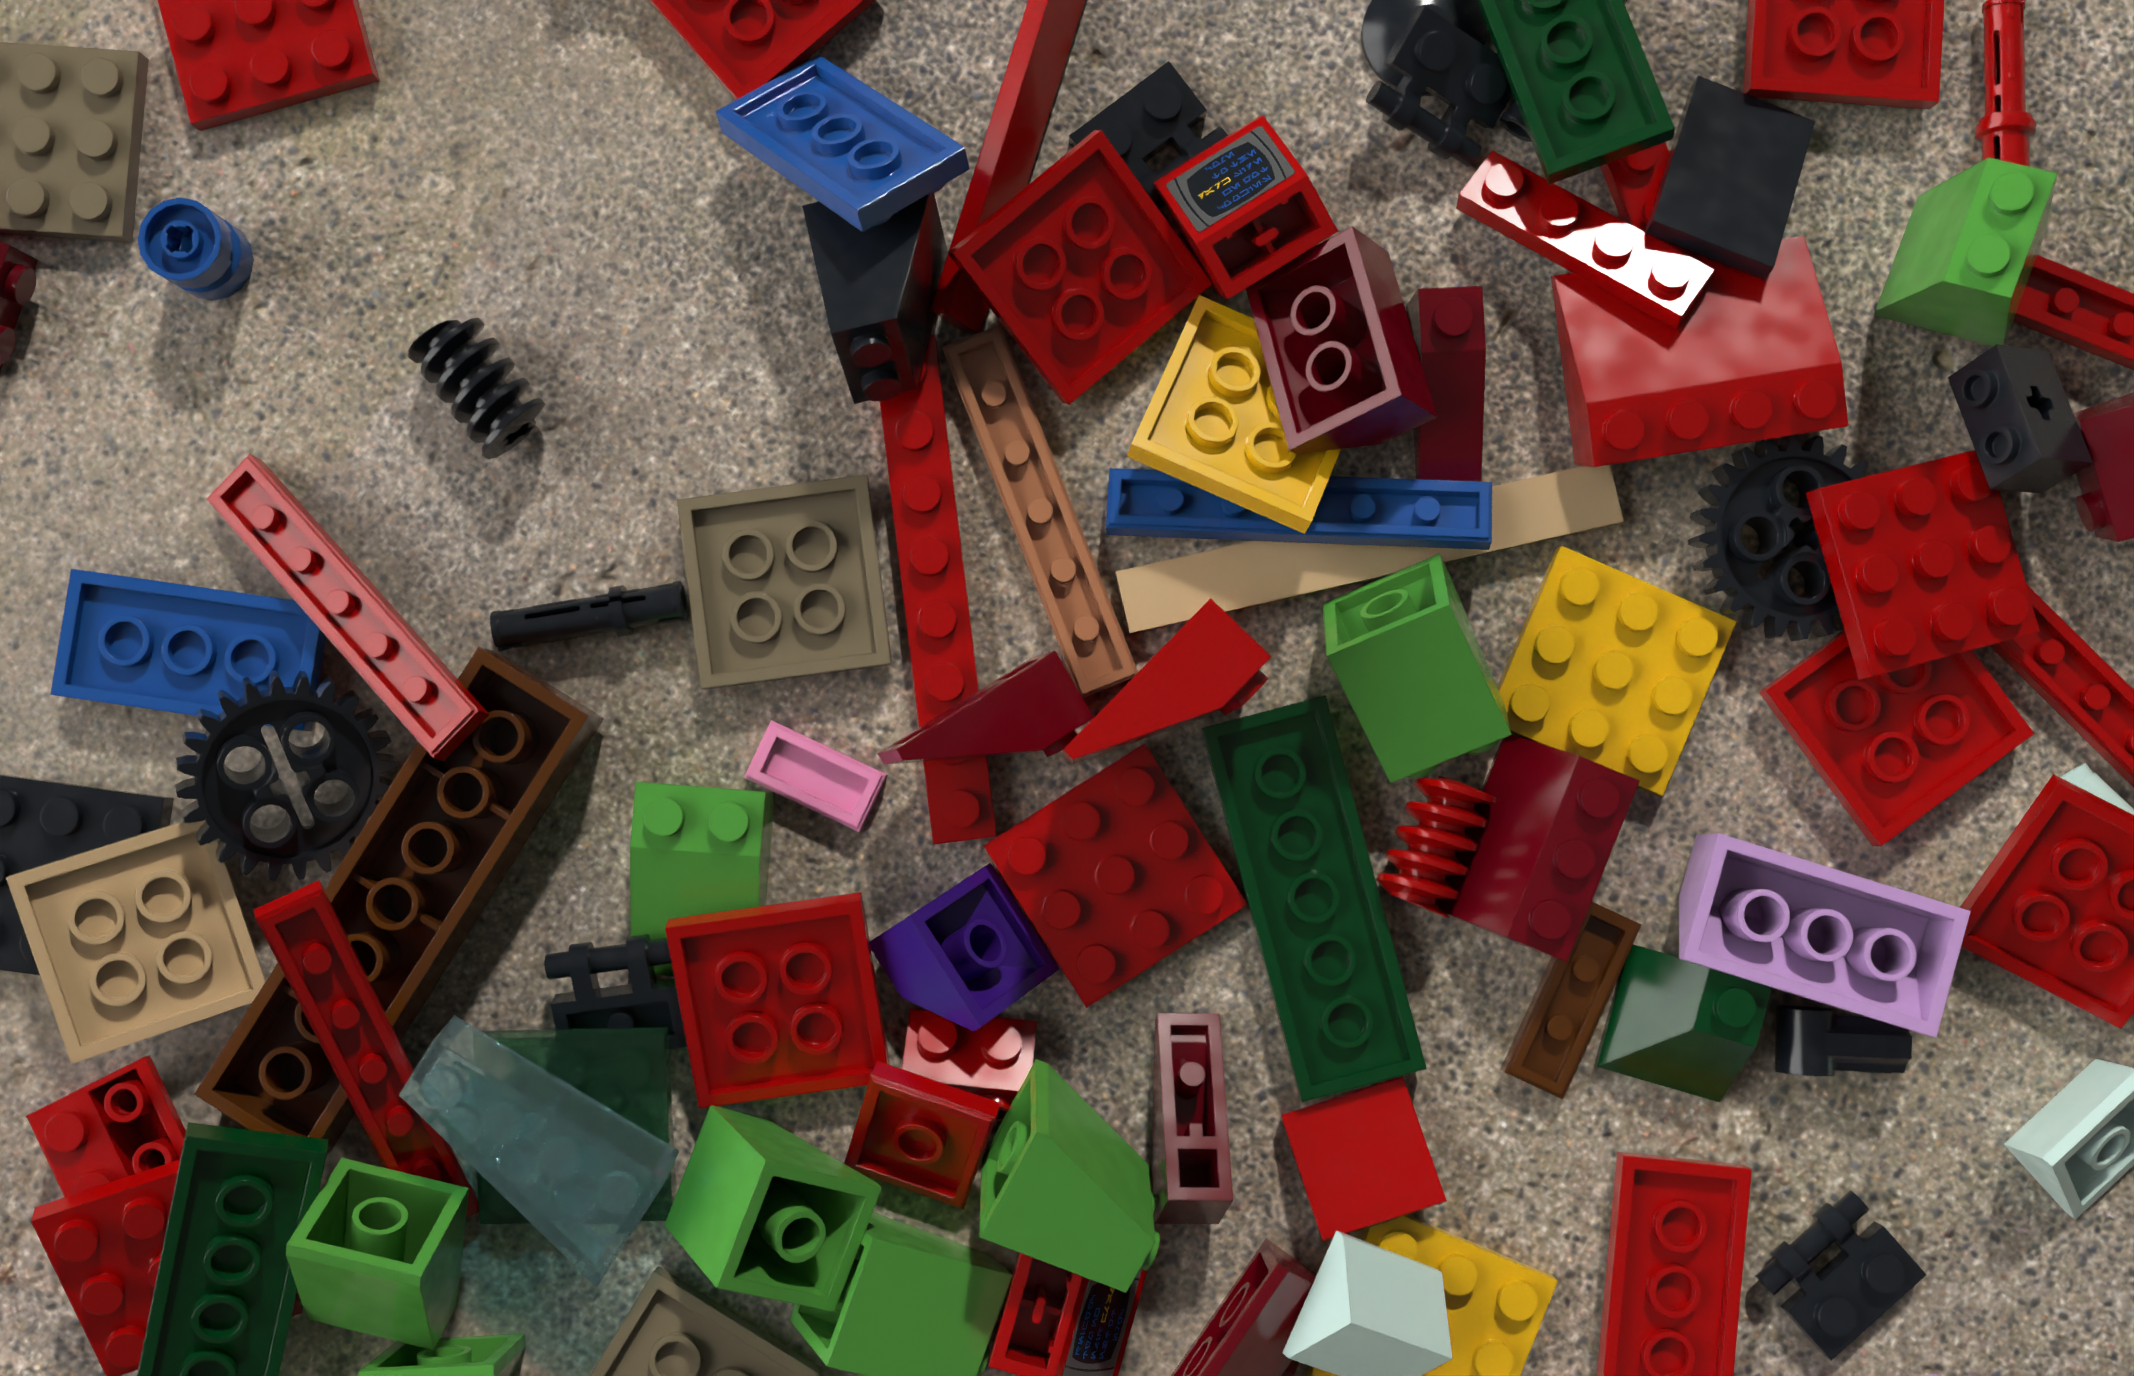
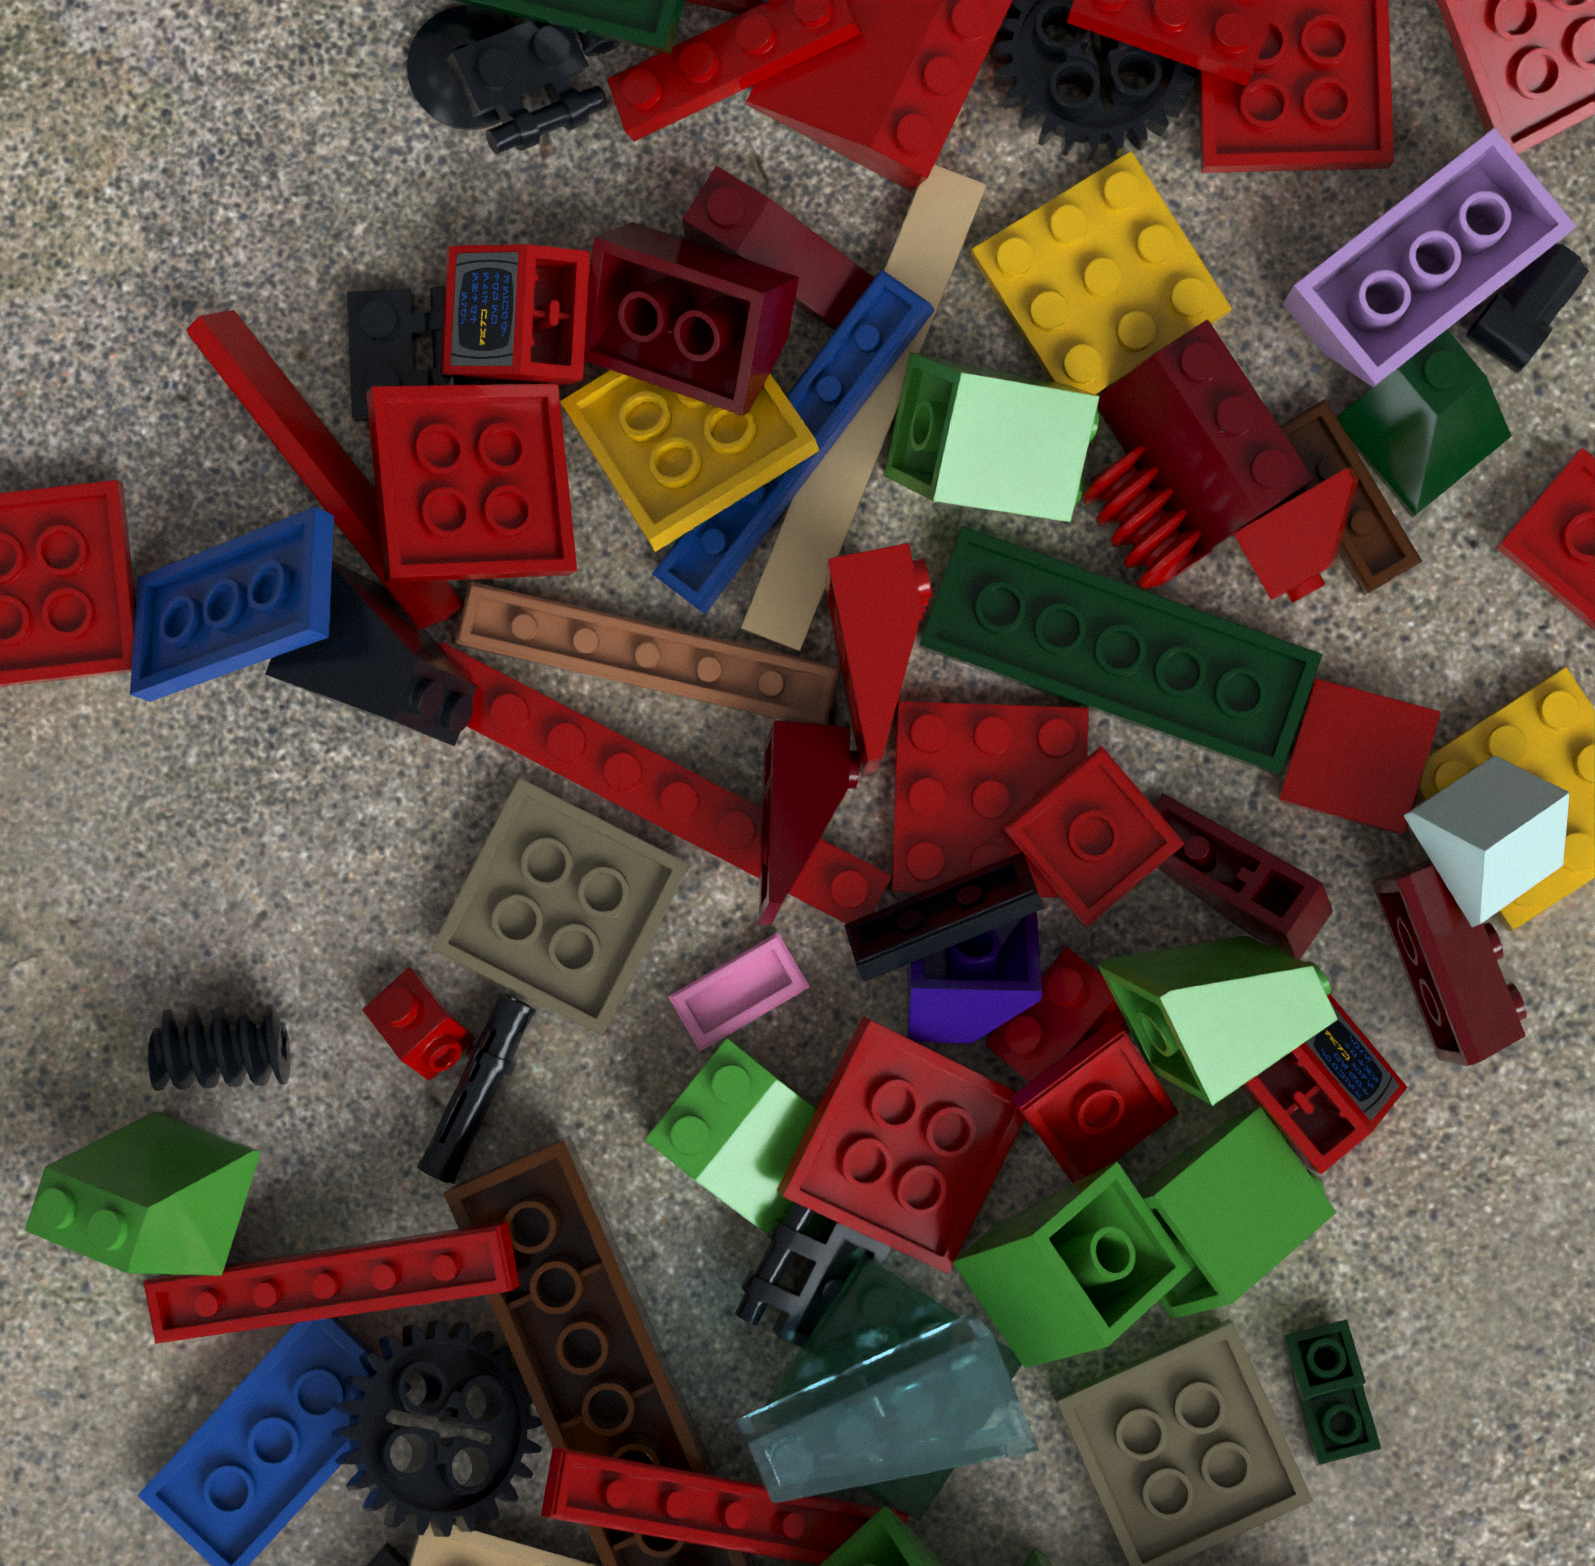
camera: 55 degrees left, 0 degrees up
none -> bright green slope [24,1112,261,1276]
none -> red bracket [362,967,475,1080]
none -> black tile [844,852,1045,982]
none -> red tile [1002,745,1185,927]
none -> red slope [1233,468,1359,603]

